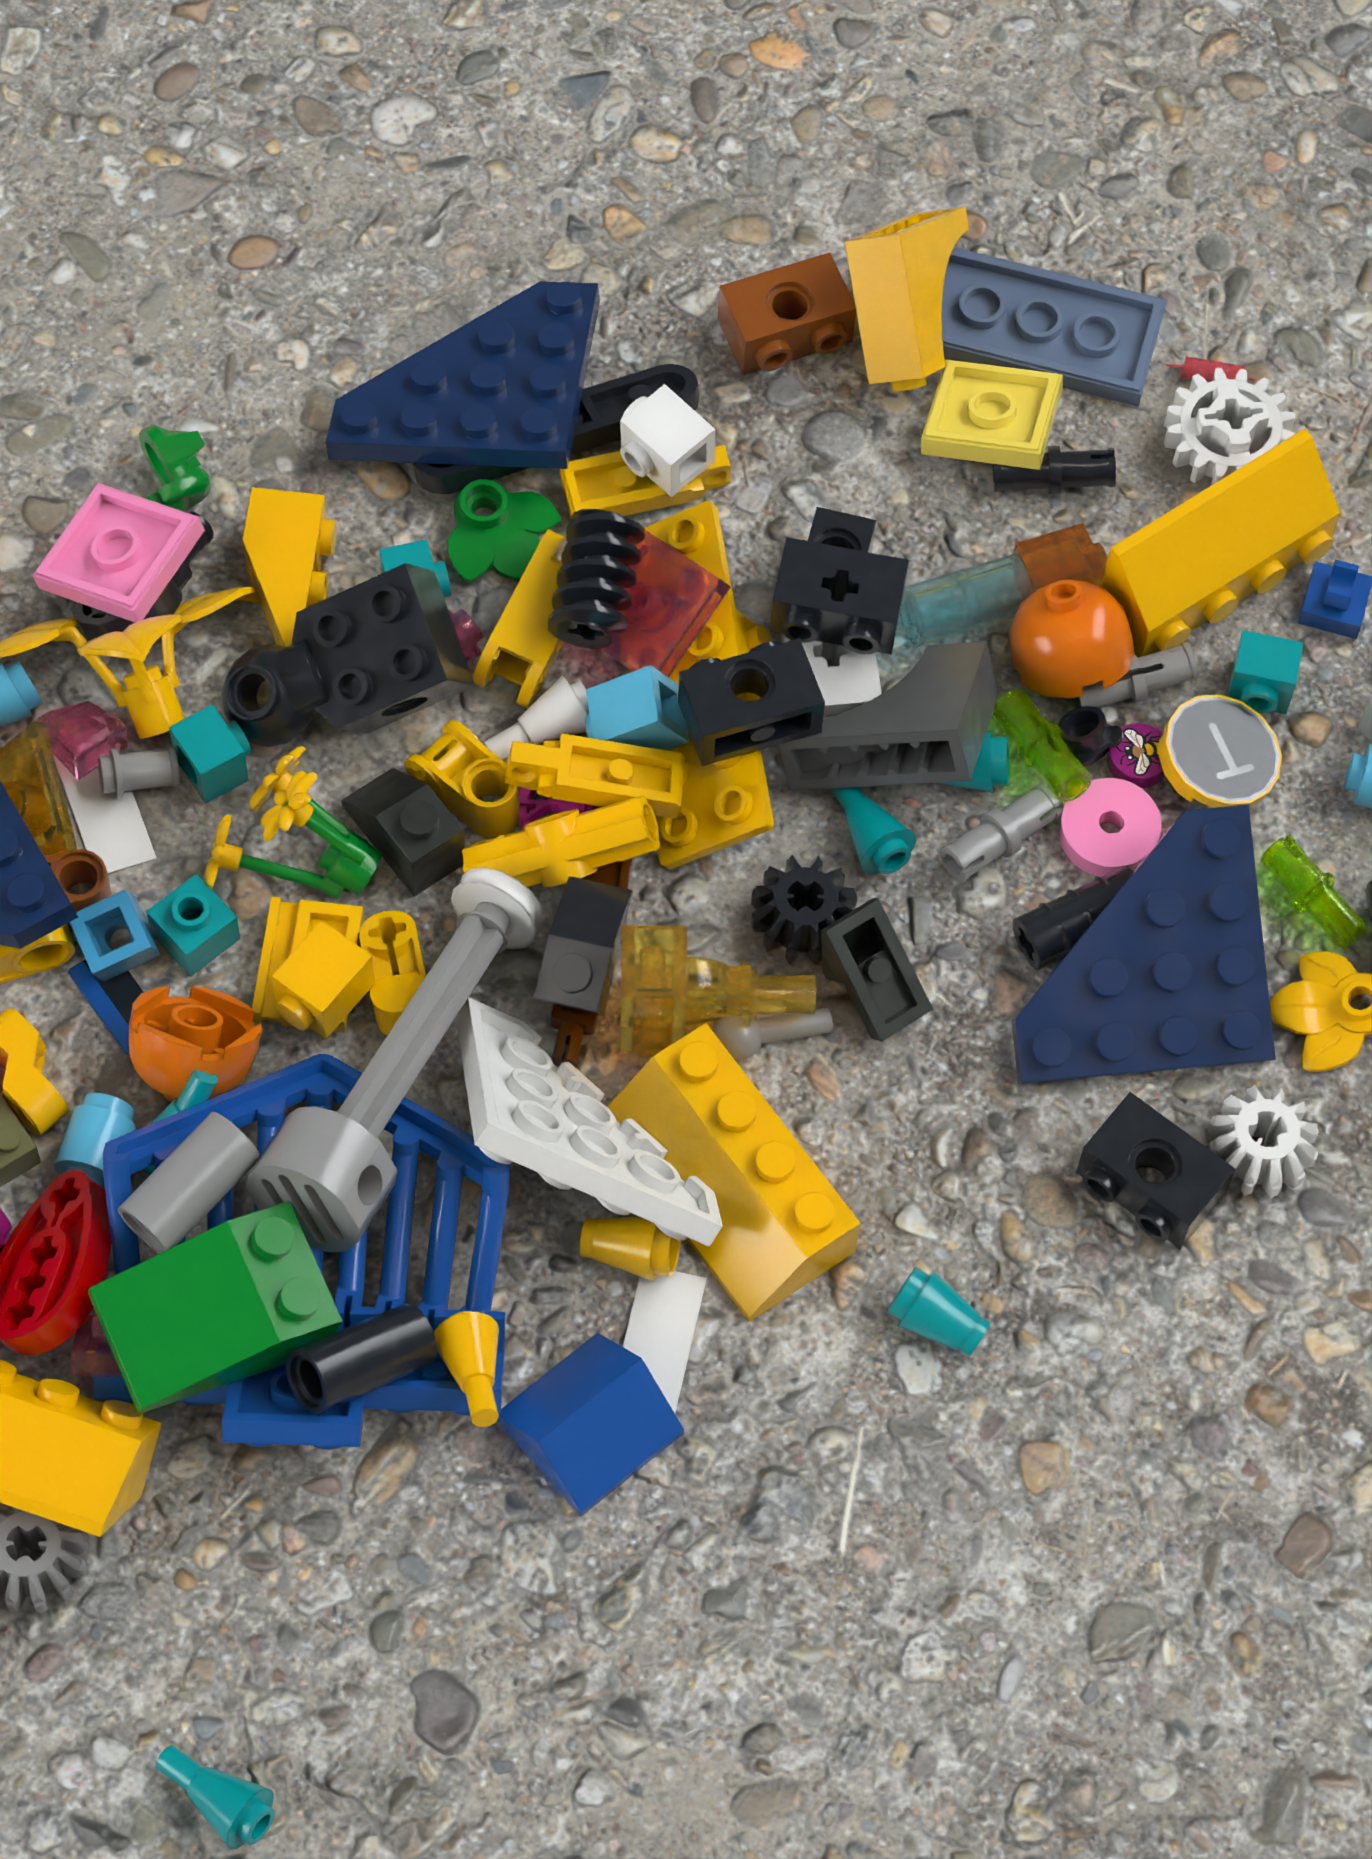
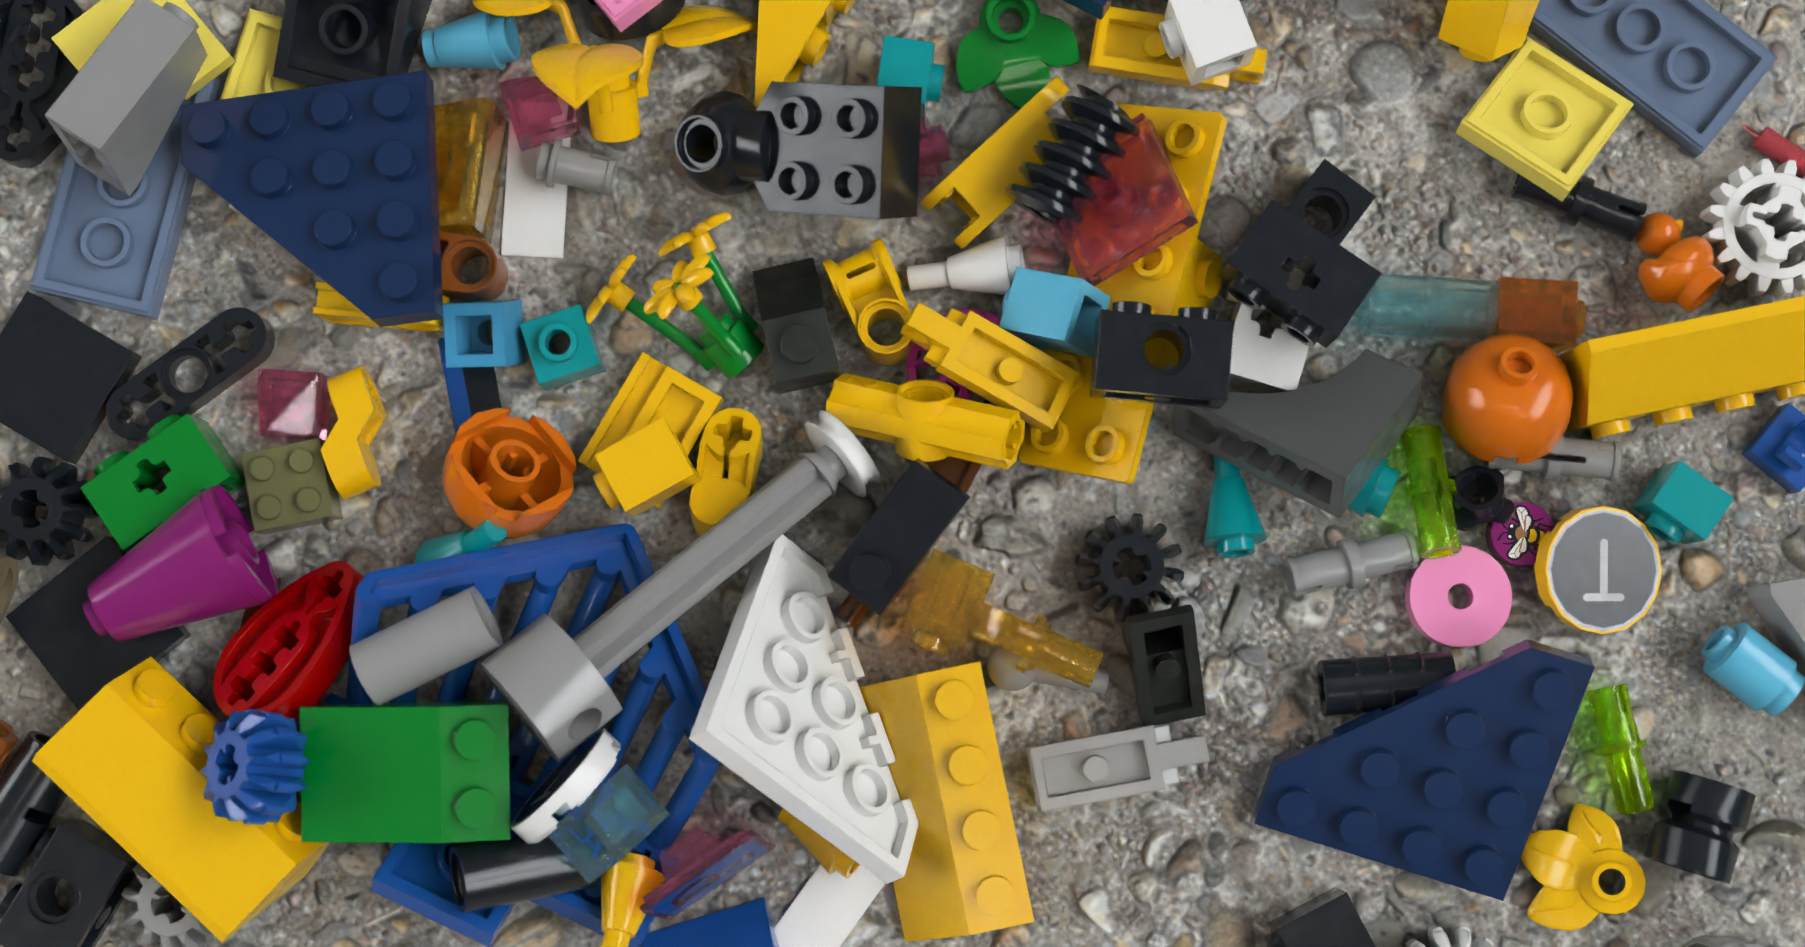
camera: 30 degrees right, 20 degrees up
medium azure brick [54,1093,136,1189] -> none
teal plate [169,704,251,804] -> none
none -> blue gear [200,709,311,825]
none -> white tile [511,728,621,844]
none -> clear light blue brick [548,764,670,884]
none -> clear pink piece [639,827,776,920]
none -> light grey hinge [1026,725,1210,813]
none -> orange animal [1635,212,1725,314]

